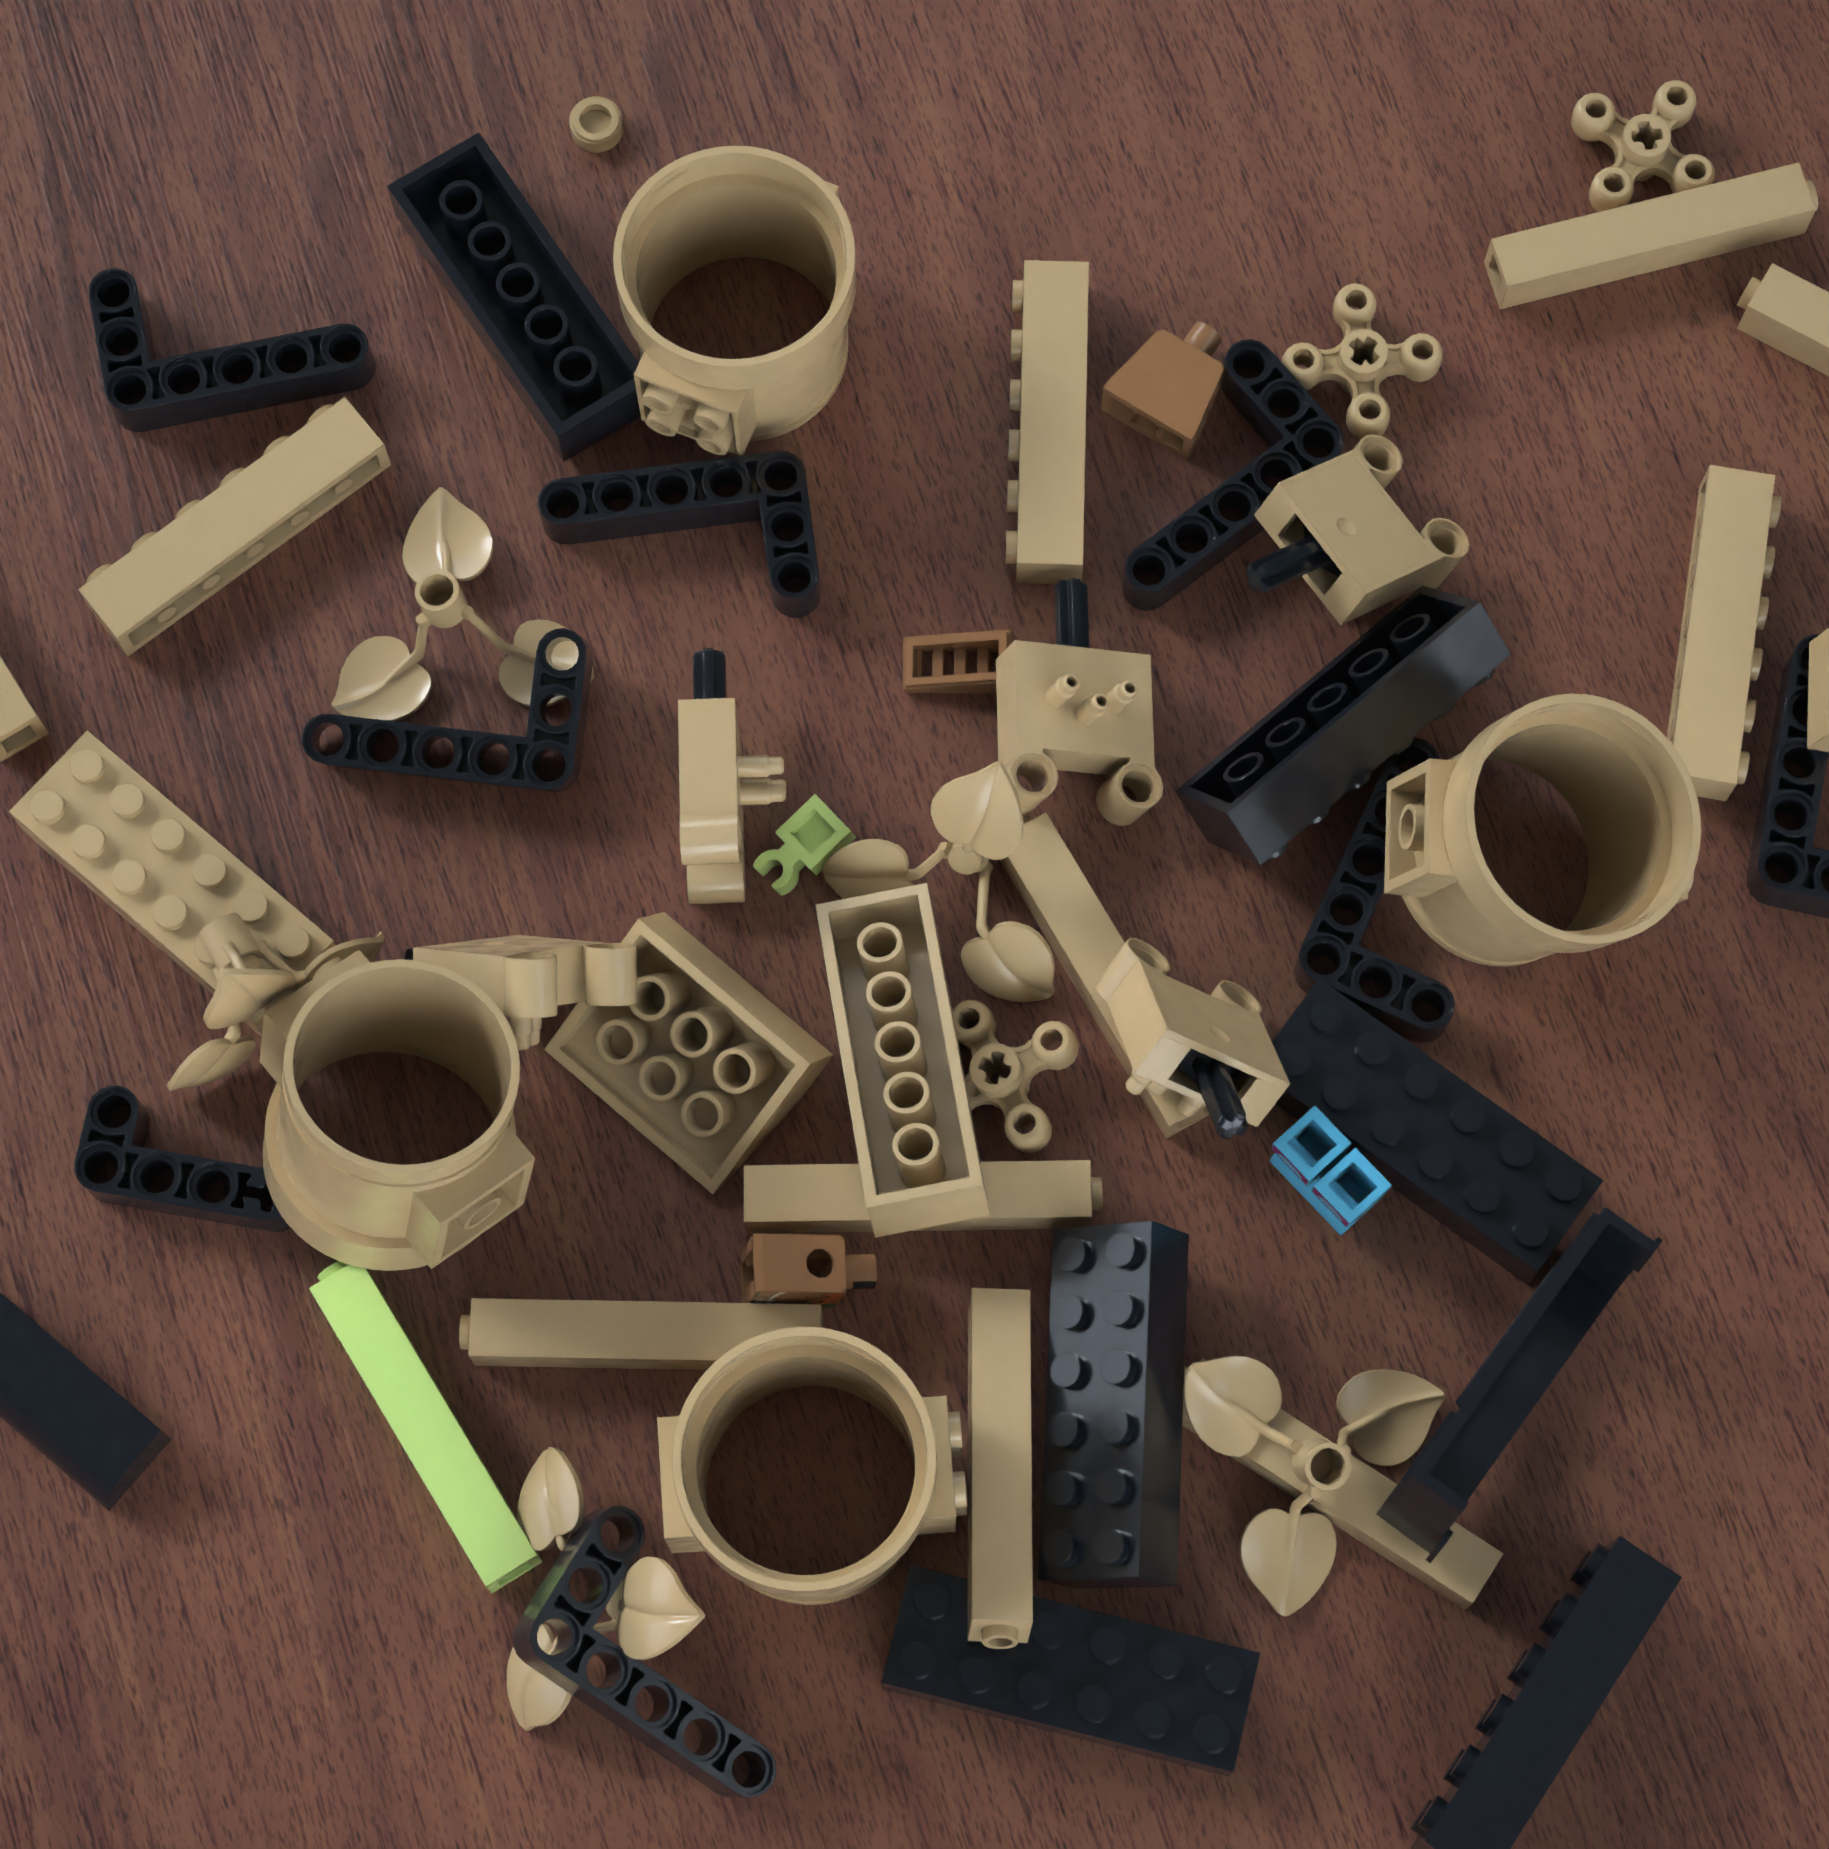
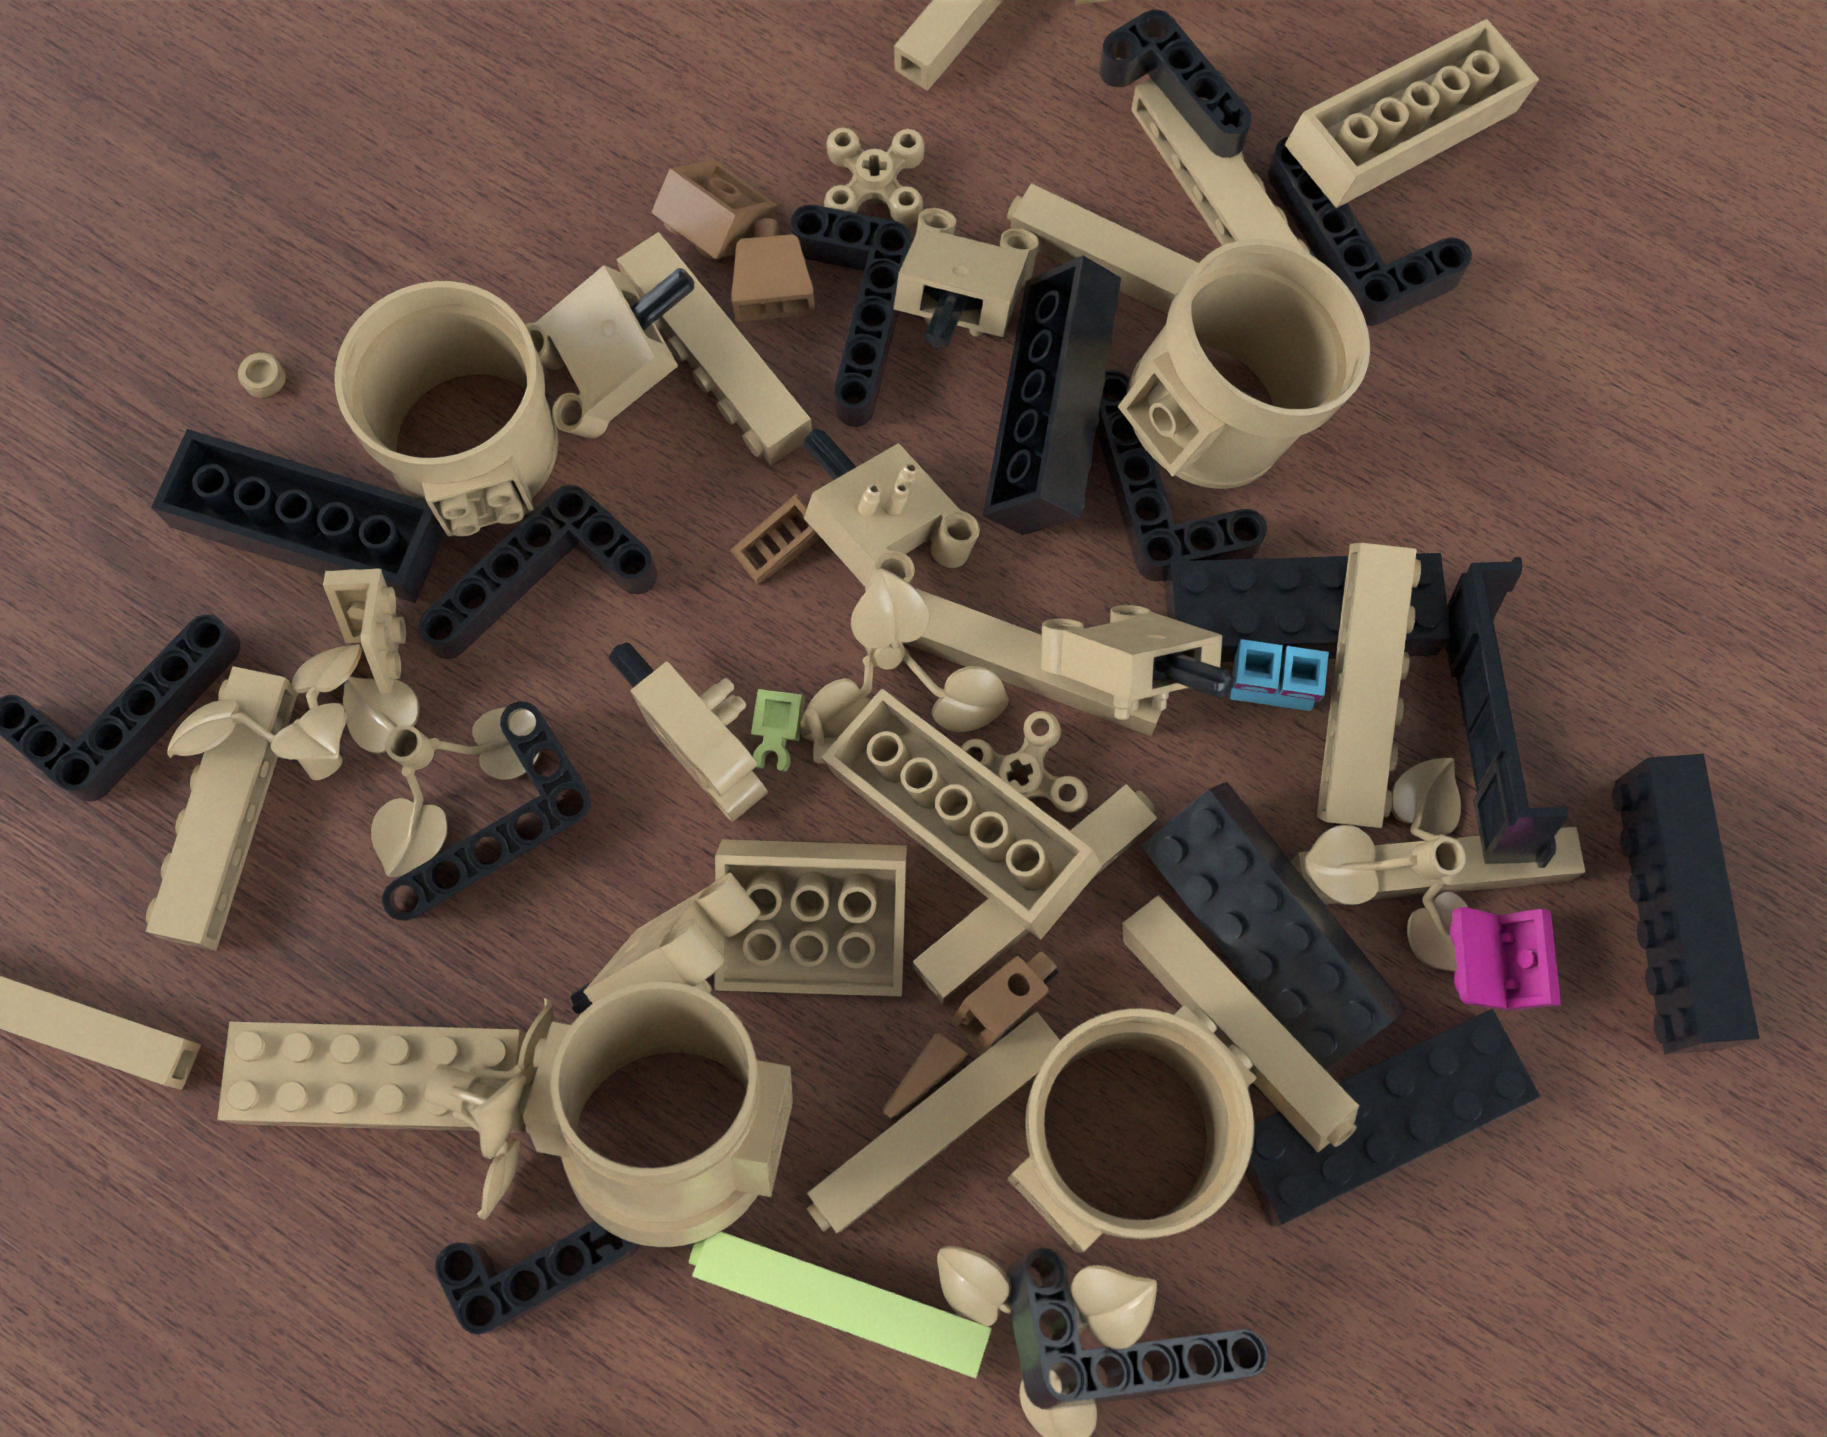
camera: 40 degrees left, 0 degrees up
none -> tan plant [167,644,362,780]
none -> tan bracket [323,569,406,694]
none -> tan piece [525,265,695,439]
none -> medium nougat slope [651,160,778,259]
none -> tan hand [805,709,839,764]
none -> medium nougat slope [882,1032,968,1122]
none -> tan brick [1007,183,1199,314]
none -> black beam [1099,9,1251,158]
none -> tan brick [1316,543,1421,828]
none -> dark pink bracket [1450,907,1561,1011]

